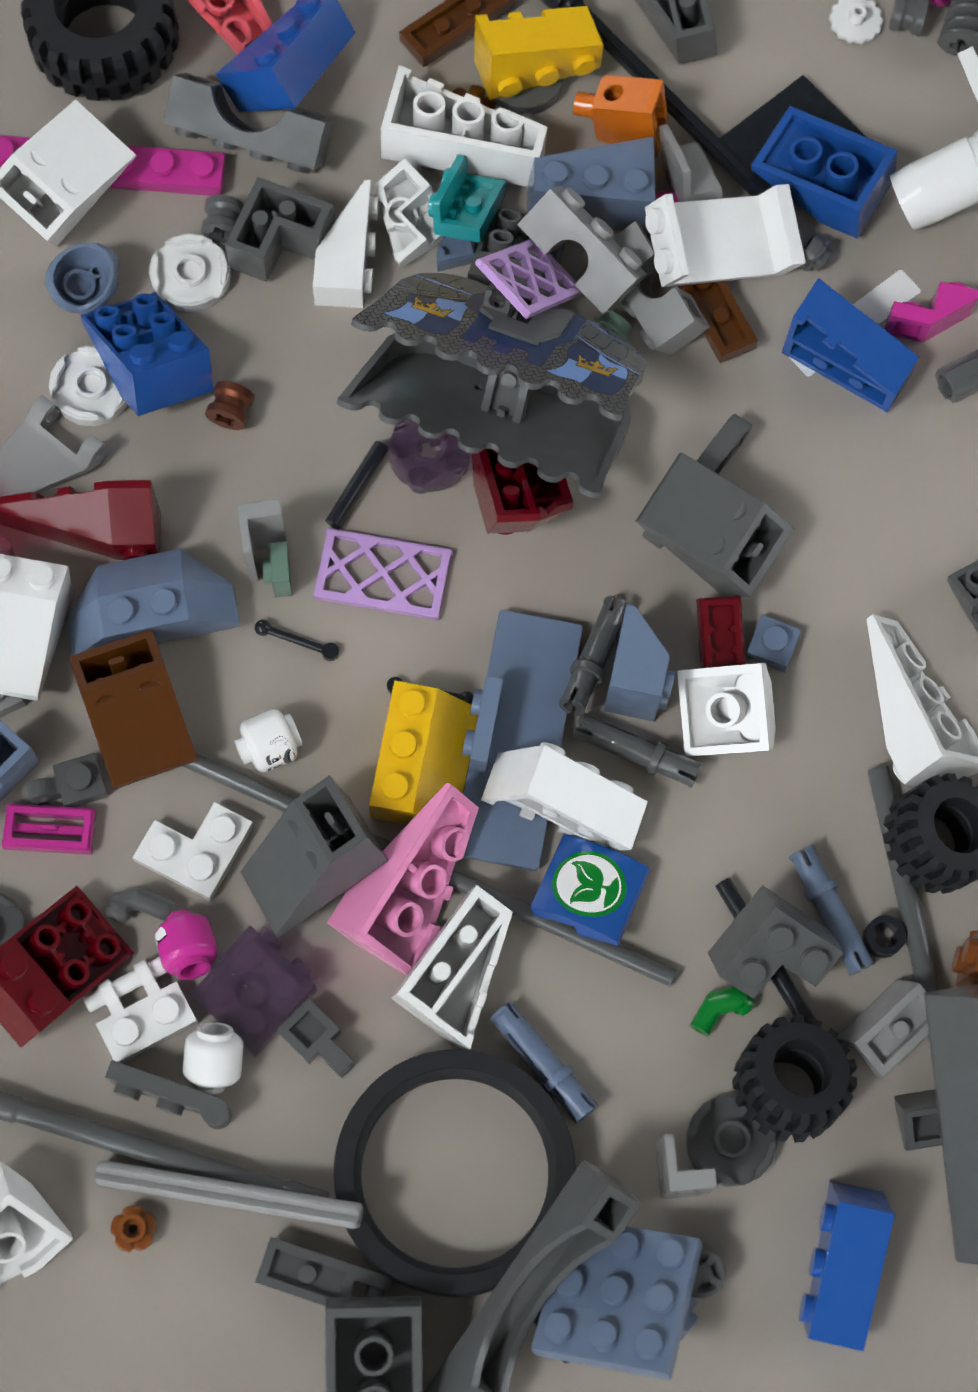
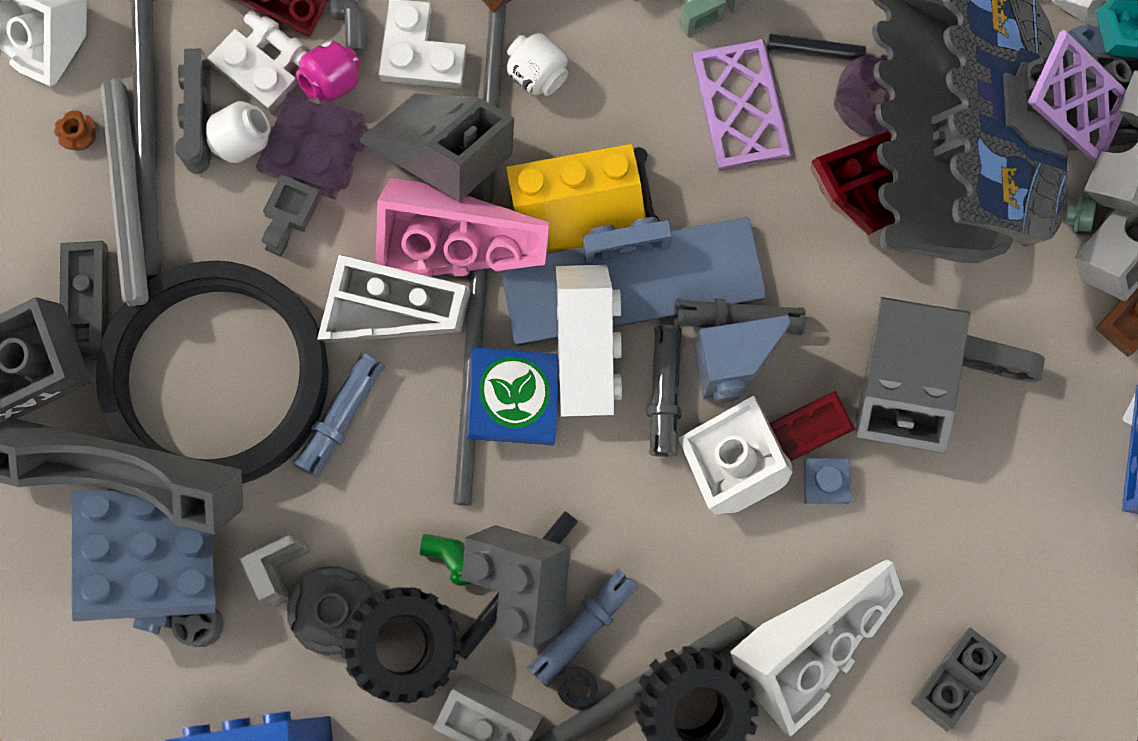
camera: 75 degrees right, 5 degrees up
black hinge [254,619,339,661] -> none

